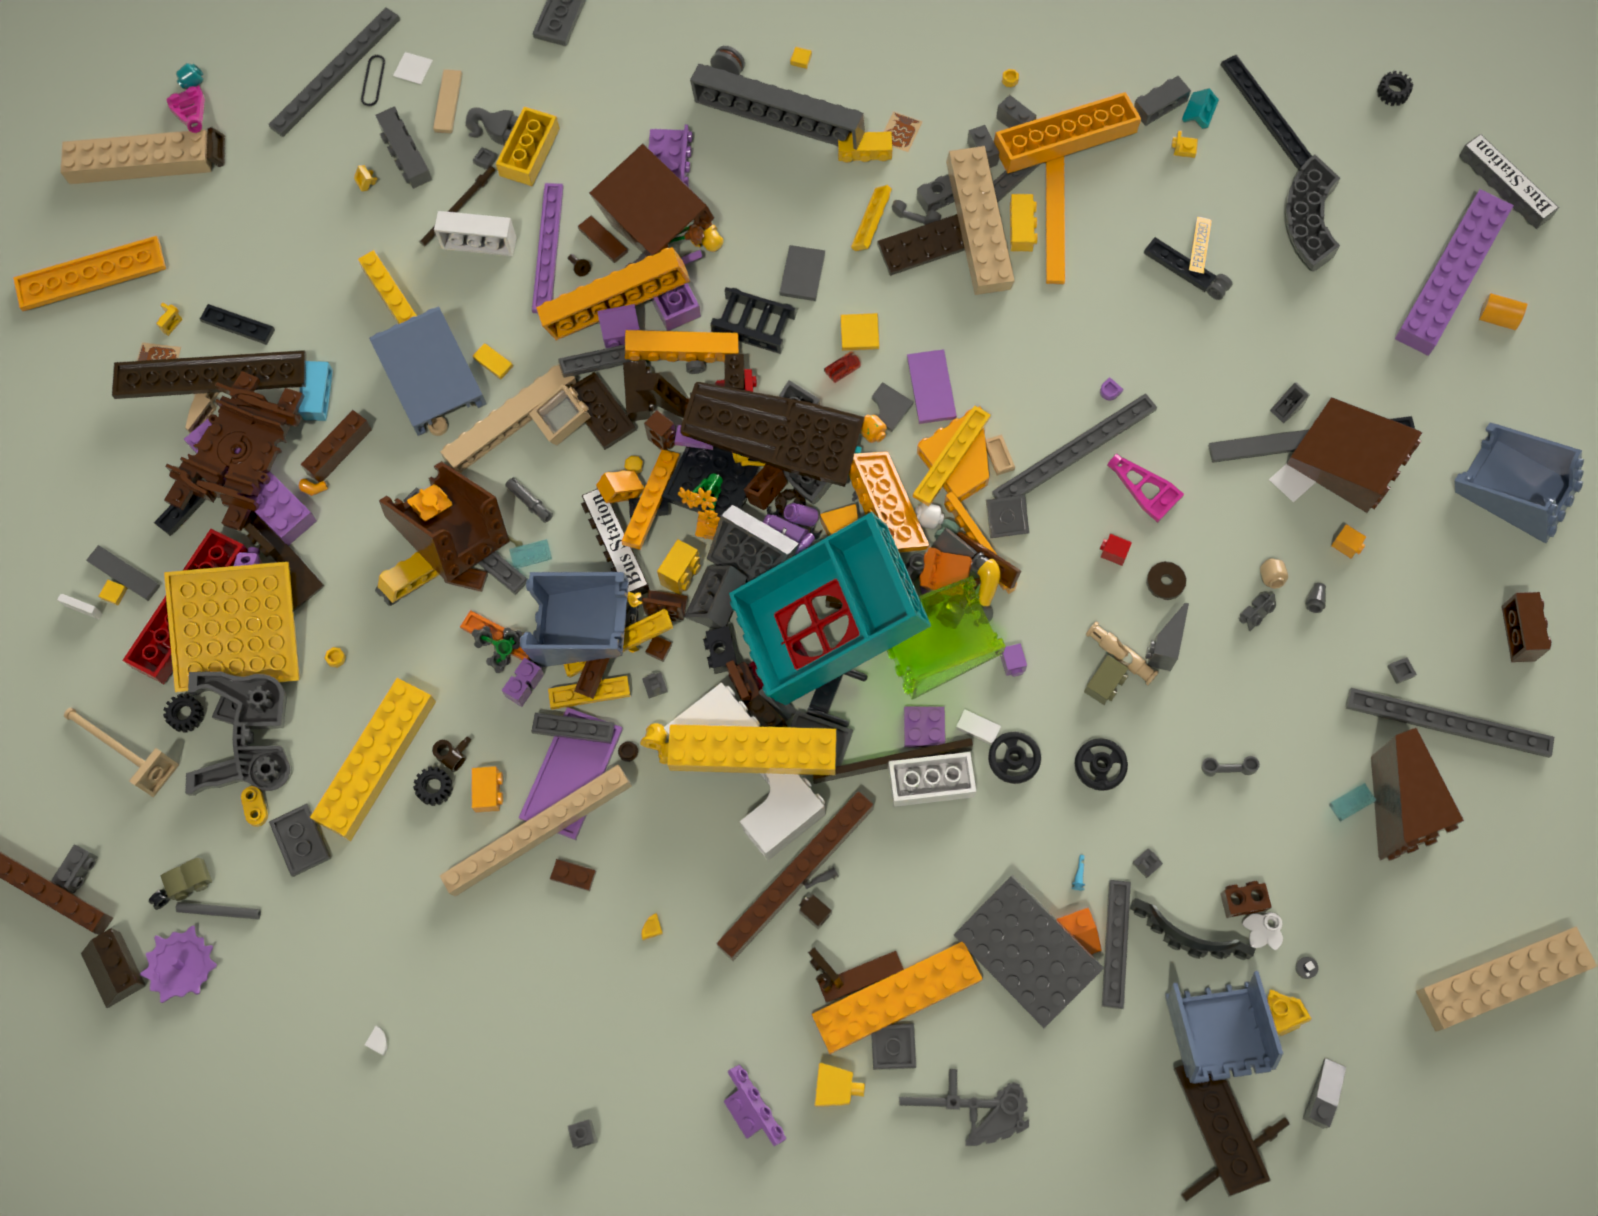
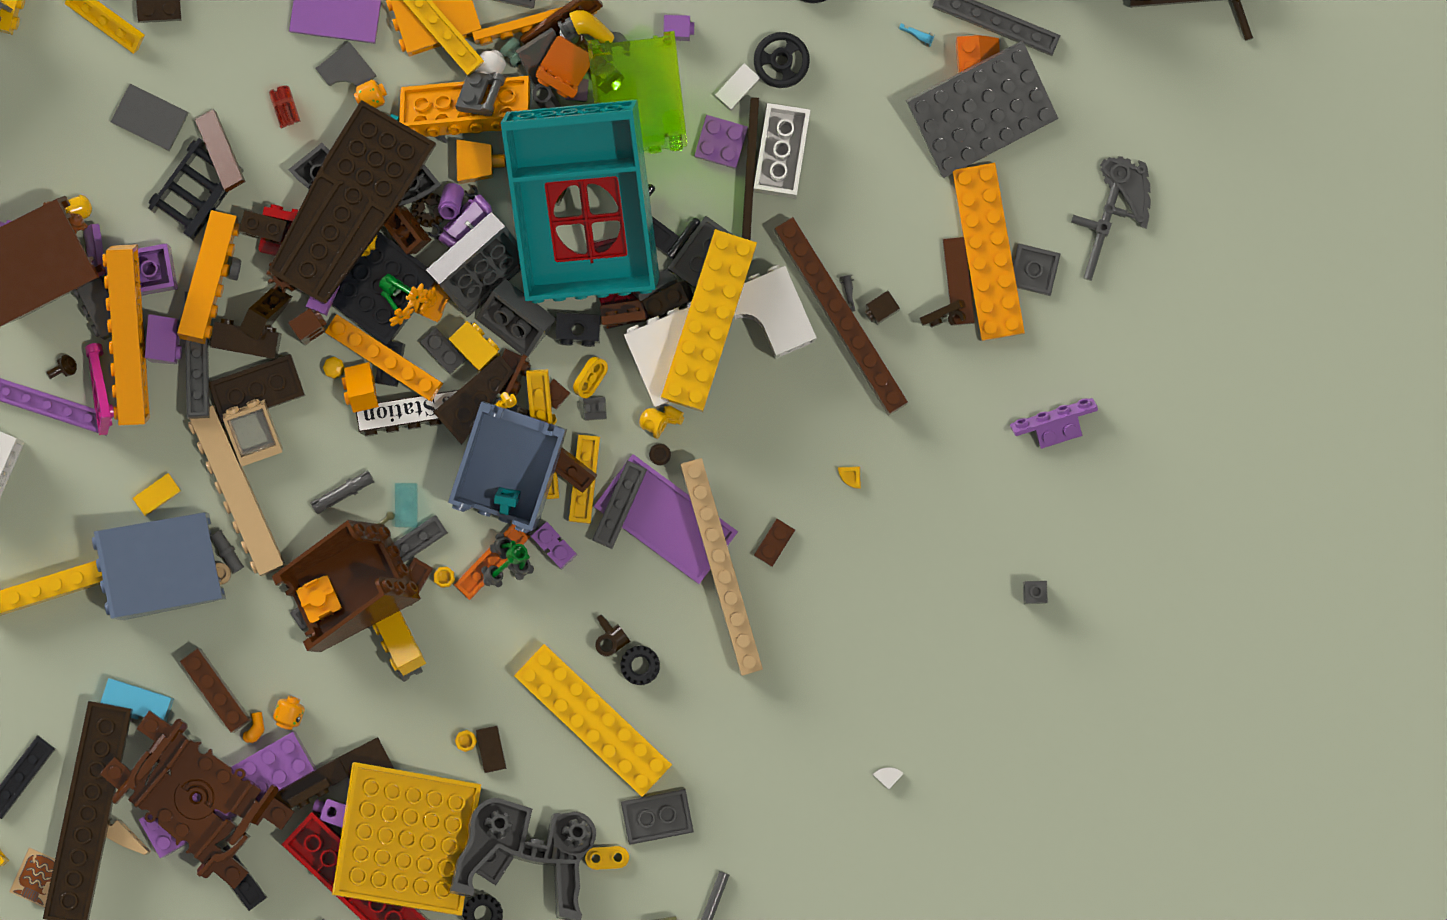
camera: 75 degrees left, 15 degrees up
light orange brick [472,766,503,813] -> none
reddish brown tile [578,216,628,263] -> none
yellow torso [815,1063,865,1107] -> none
yellow tile [840,313,879,351] -> none
none -> dark pink plate [85,343,114,435]
none -> tile [195,109,246,192]
none -> dark grey pin [210,530,244,574]
none -> light orange head [273,696,305,730]
none -> dark grey plate [420,328,466,375]
none -> dark brown wing [433,355,514,445]
none -> yellow tile [434,567,455,588]
none -> dark grey plate [455,72,506,116]
none -> dark brown tile [476,726,507,773]
none -> teal tile [494,487,521,515]
none -> yellow plate [573,357,608,398]

